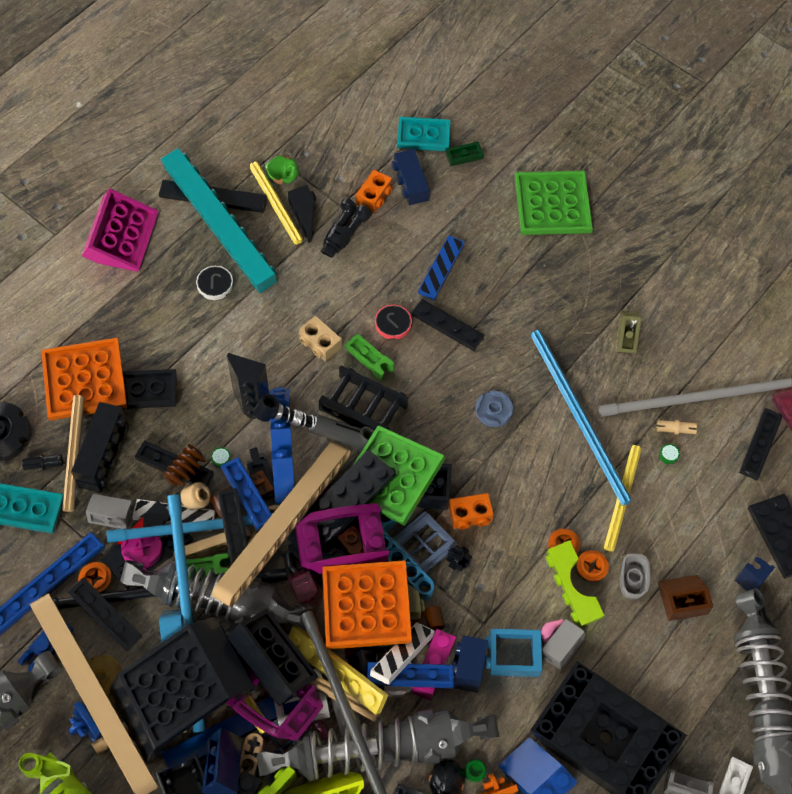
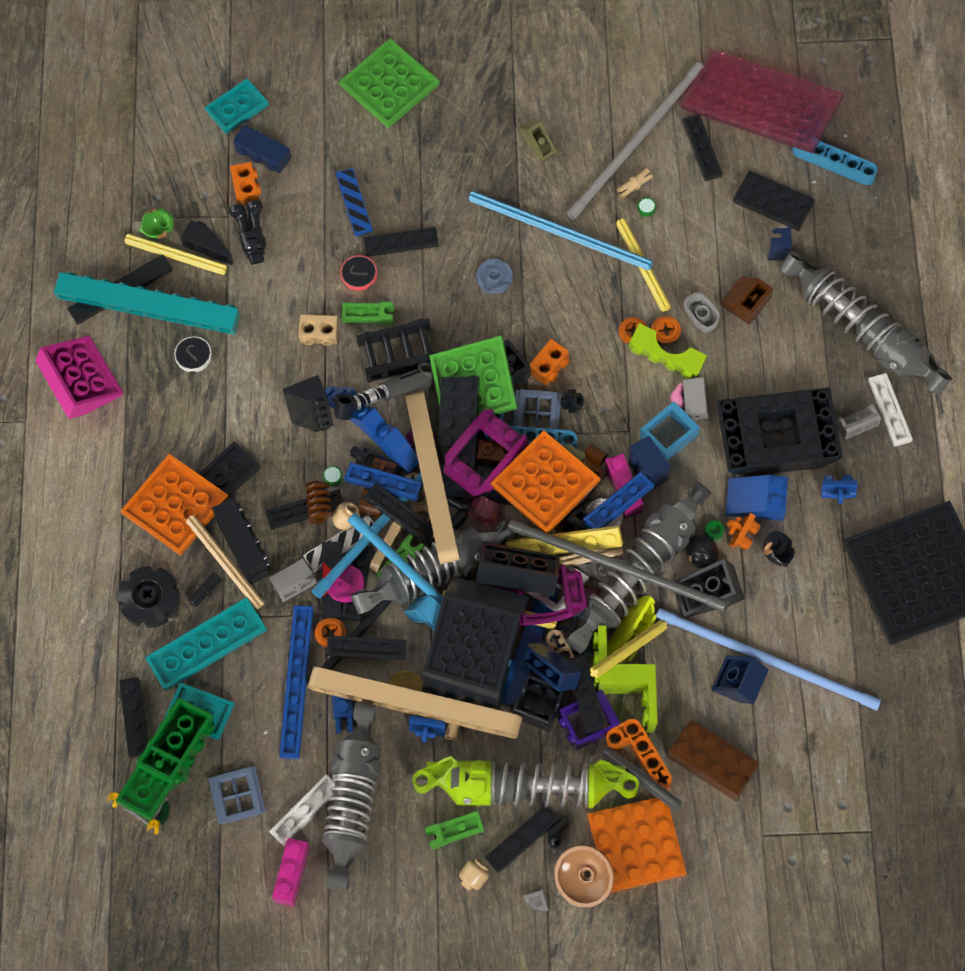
camera: 35 degrees left, 5 degrees up
white tile [370,622,435,685] -> none
dark green plate [445,141,484,167] -> none

